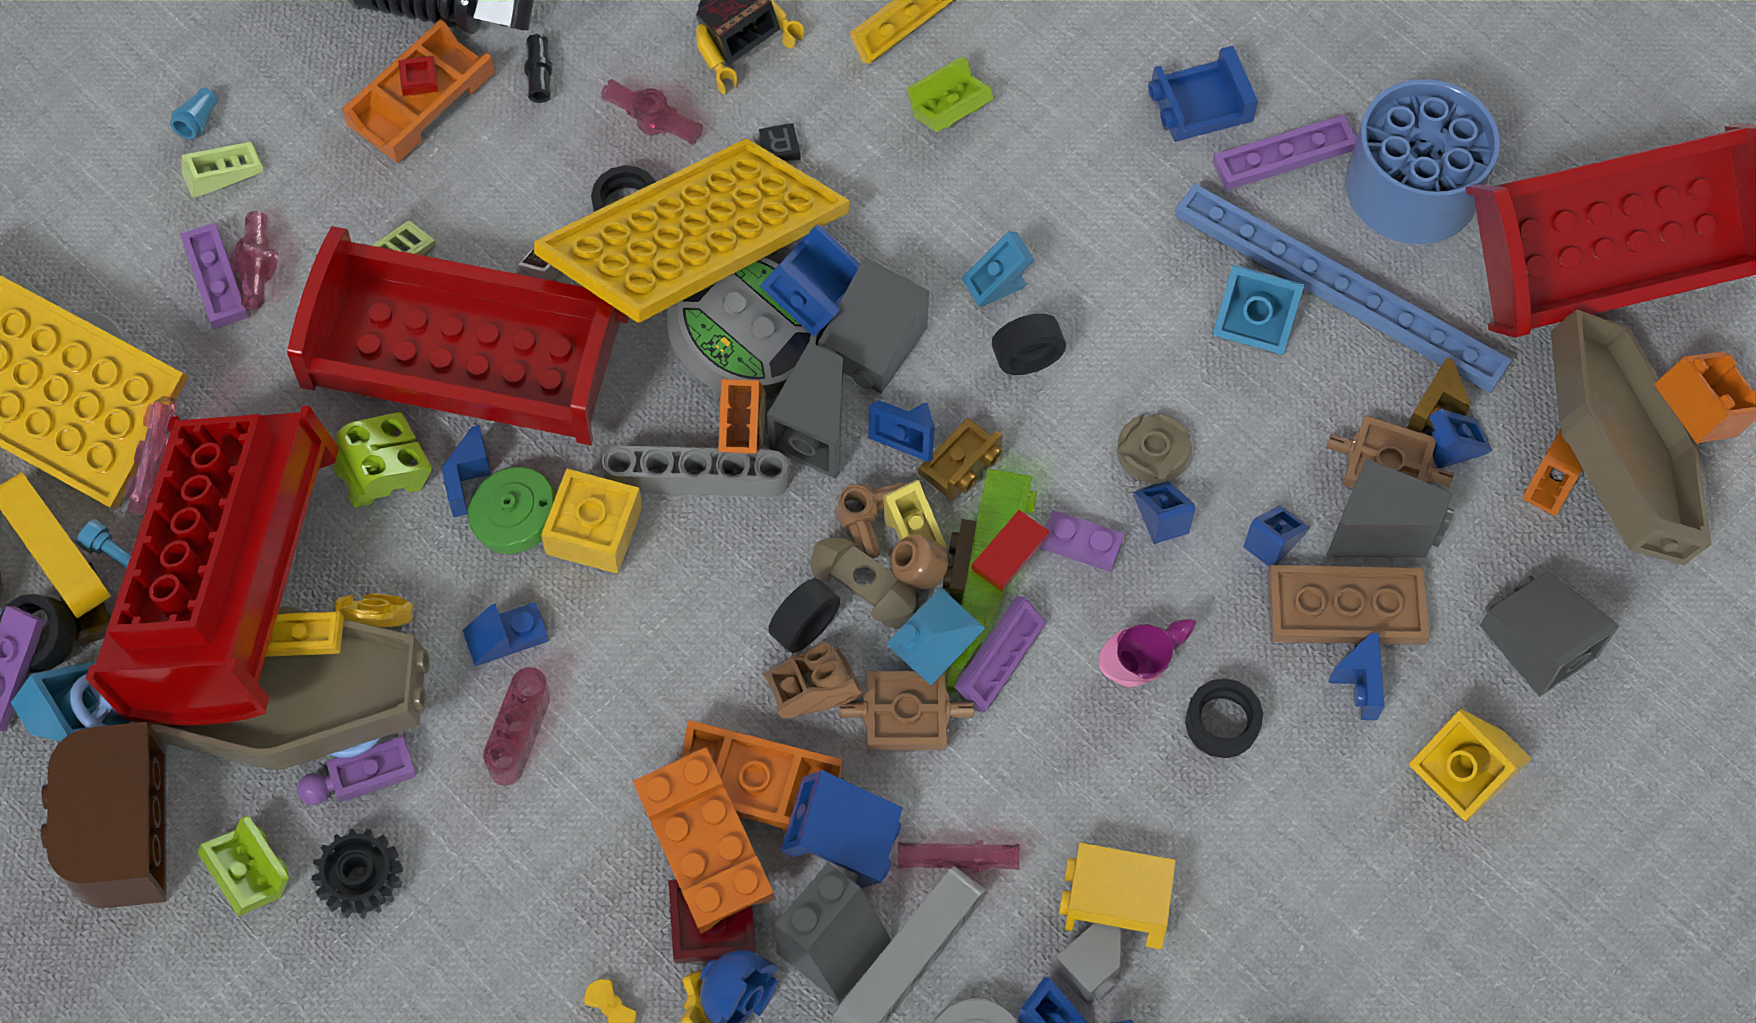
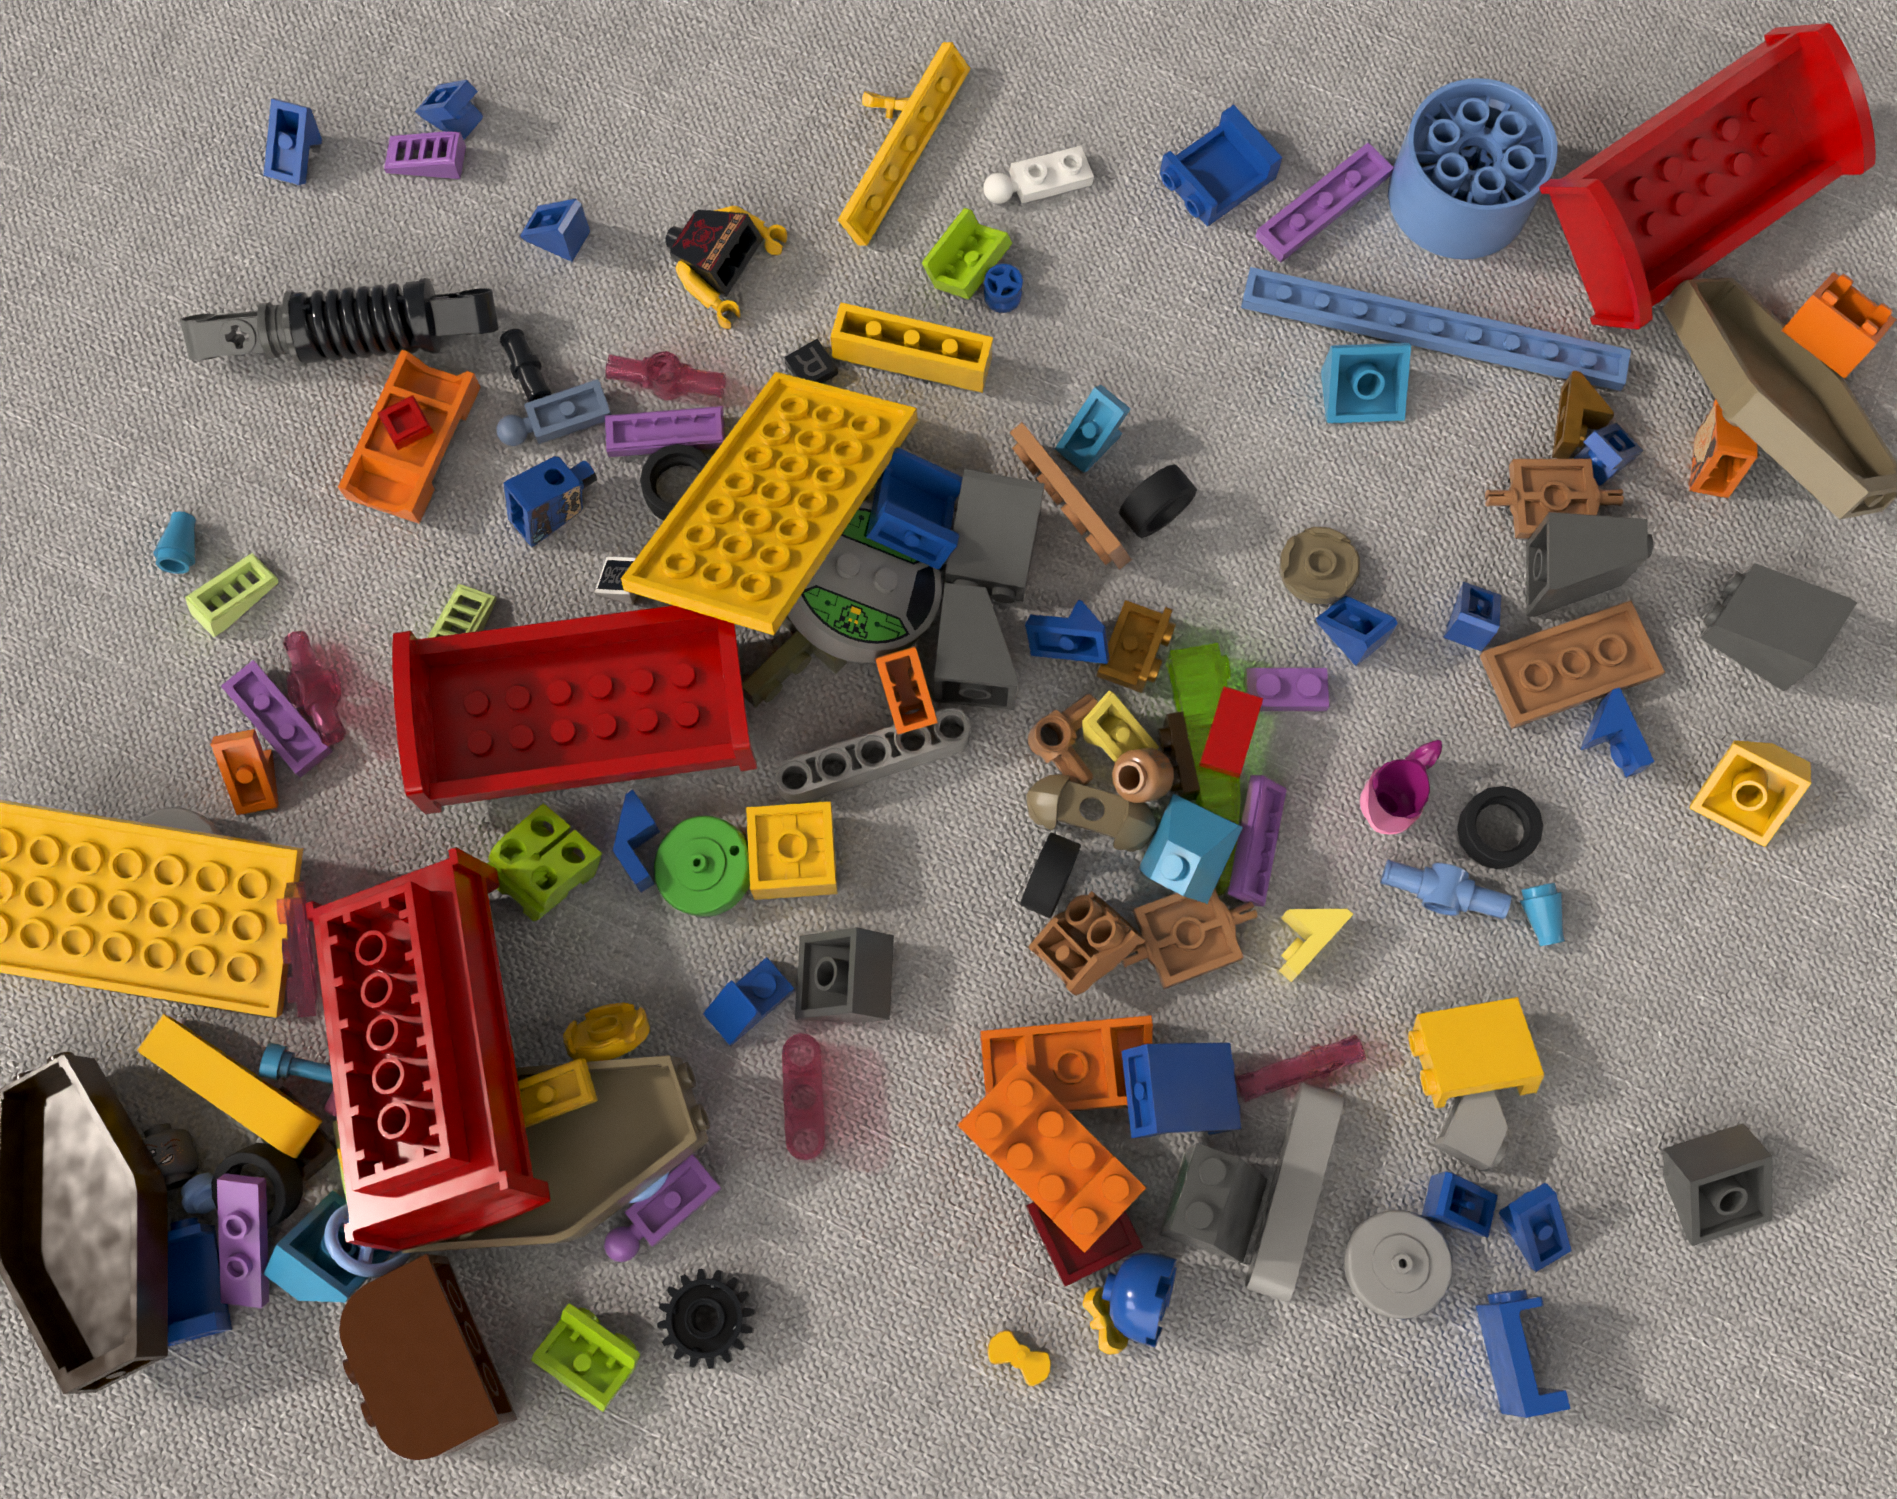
camera: 20 degrees left, 10 degrees up
none -> orange slope [211,729,279,815]
none -> sand blue plate [496,379,612,446]
none -> blue torso [503,456,597,548]
none -> medium lavender plate [605,406,726,457]
none -> olive bracket [742,615,847,708]
none -> dark grey slope [795,927,894,1023]
none -> yellow brick [830,302,993,393]
none -> white plate [983,146,1094,204]
none -> blue wheel [984,264,1023,313]
none -> medium nougat plate [1010,422,1132,570]
none -> light yellow slope [1279,909,1353,982]
none -> medium blue pin [1380,860,1512,920]
none -> dark azure cone [1520,883,1565,946]

